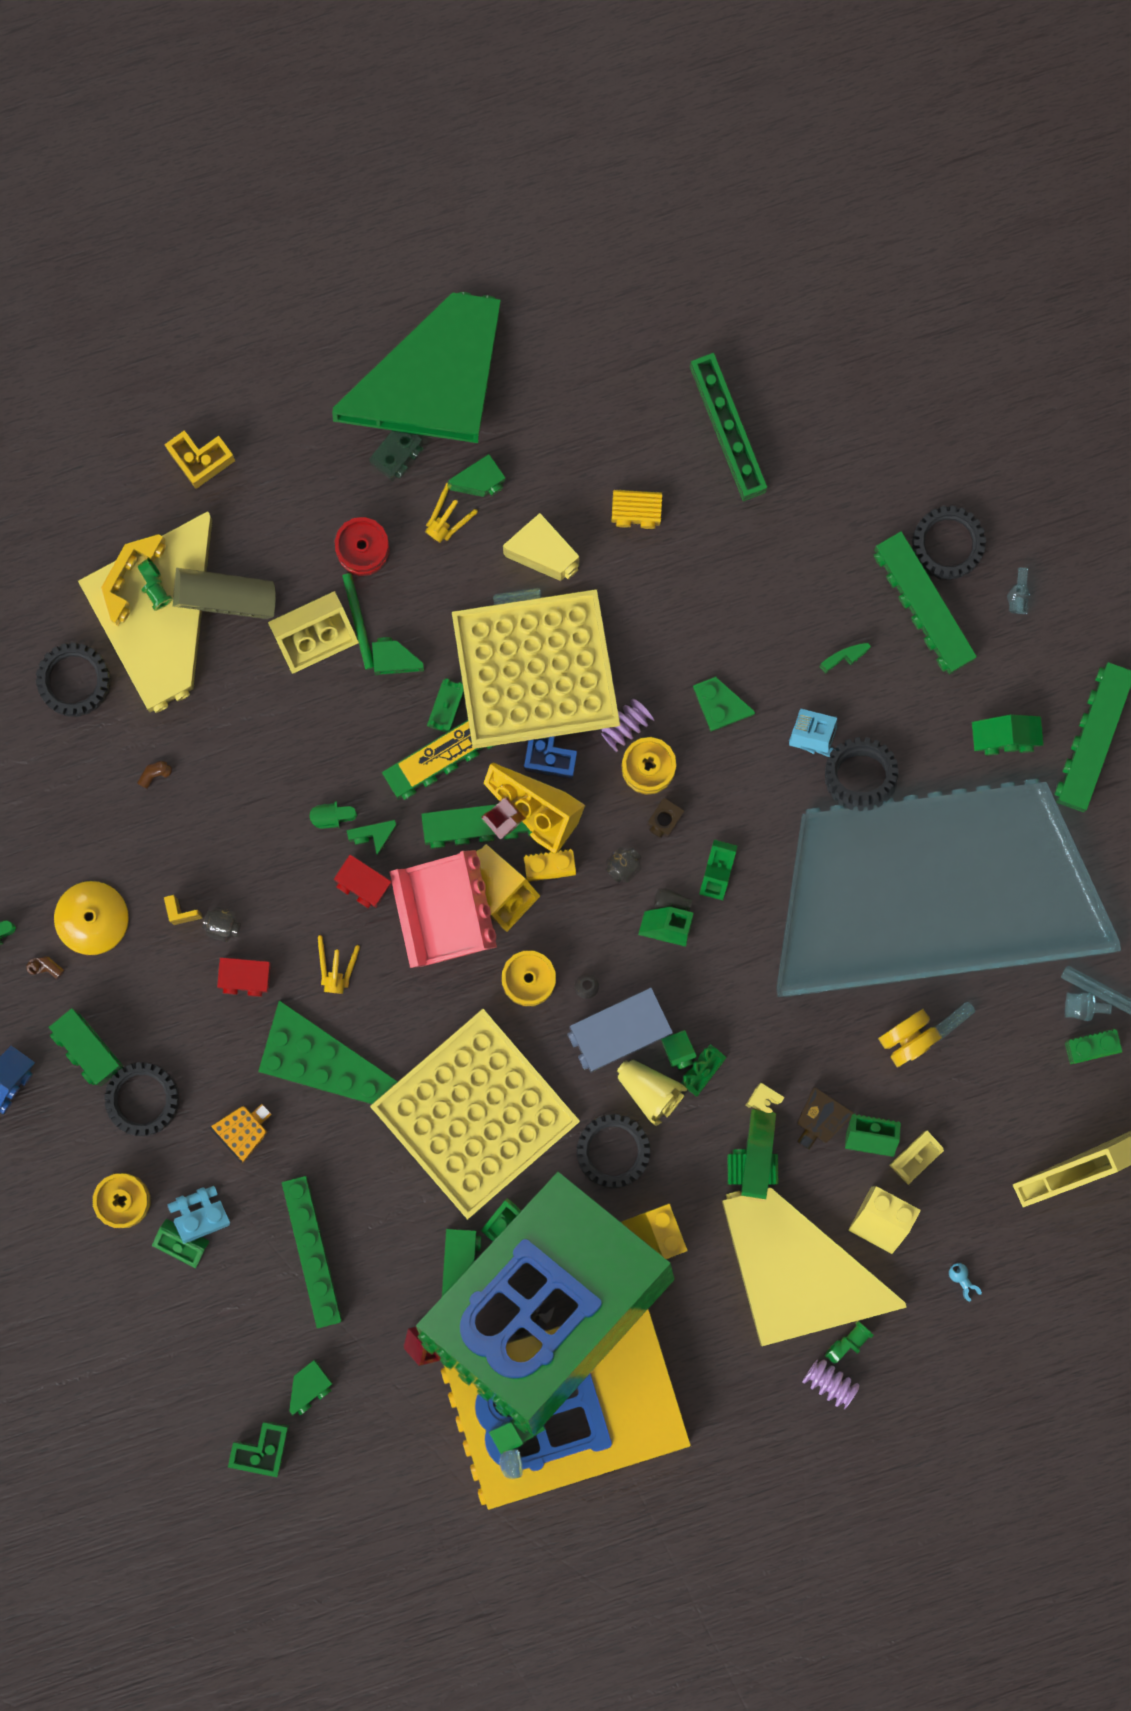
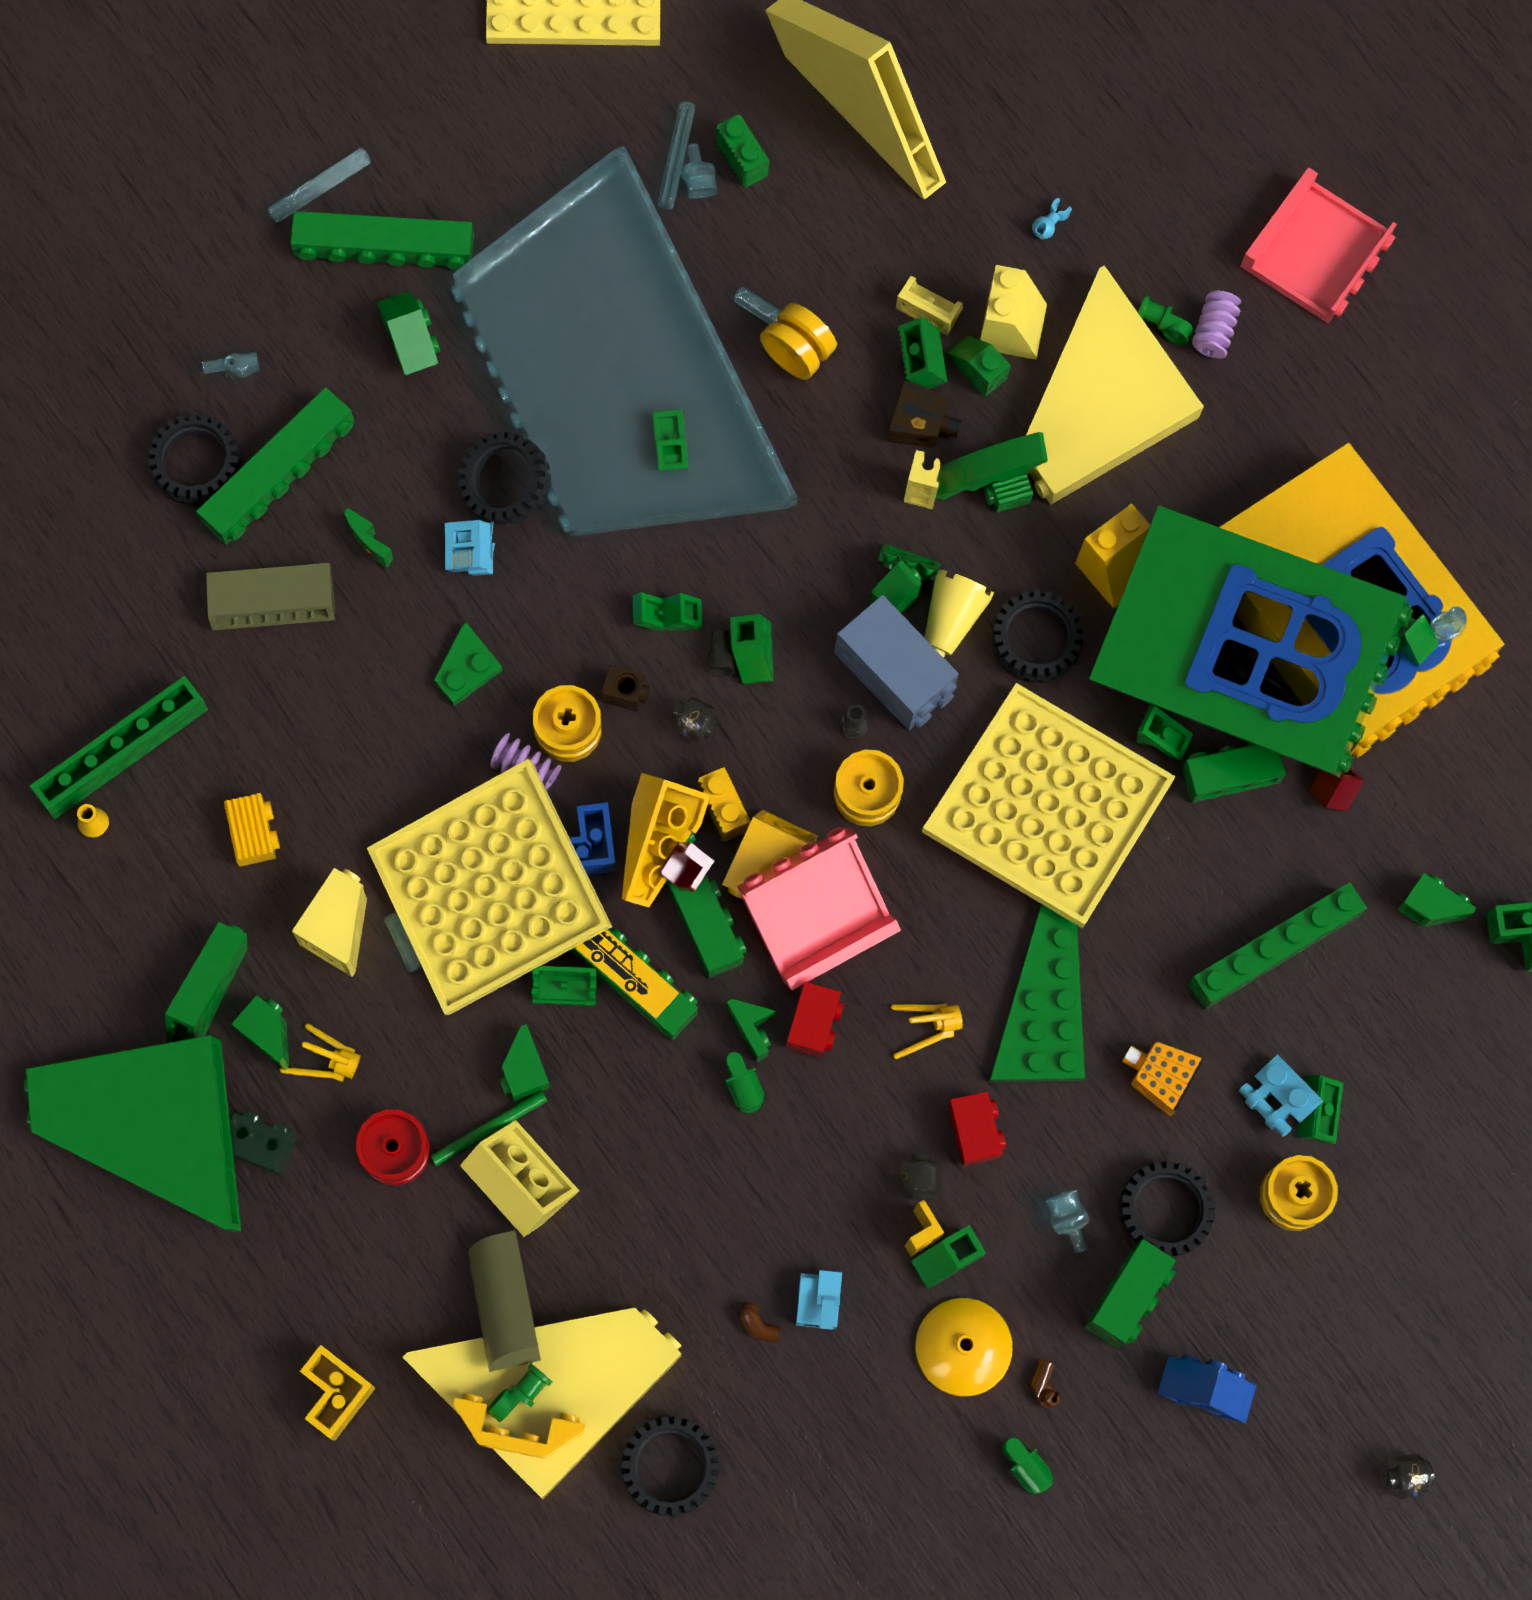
camera: 110 degrees left, 10 degrees down
none -> yellow cone [77,804,109,838]
none -> green slope [165,922,247,1043]
none -> olive brick [206,563,335,631]
none -> green slope [652,409,689,471]
none -> medium azure piece [796,1270,842,1330]
none -> green slope [911,1225,986,1290]
none -> green slope [946,335,1011,397]
none -> clear light blue piece [1046,1190,1089,1253]
none -> coral panel [1240,167,1397,323]

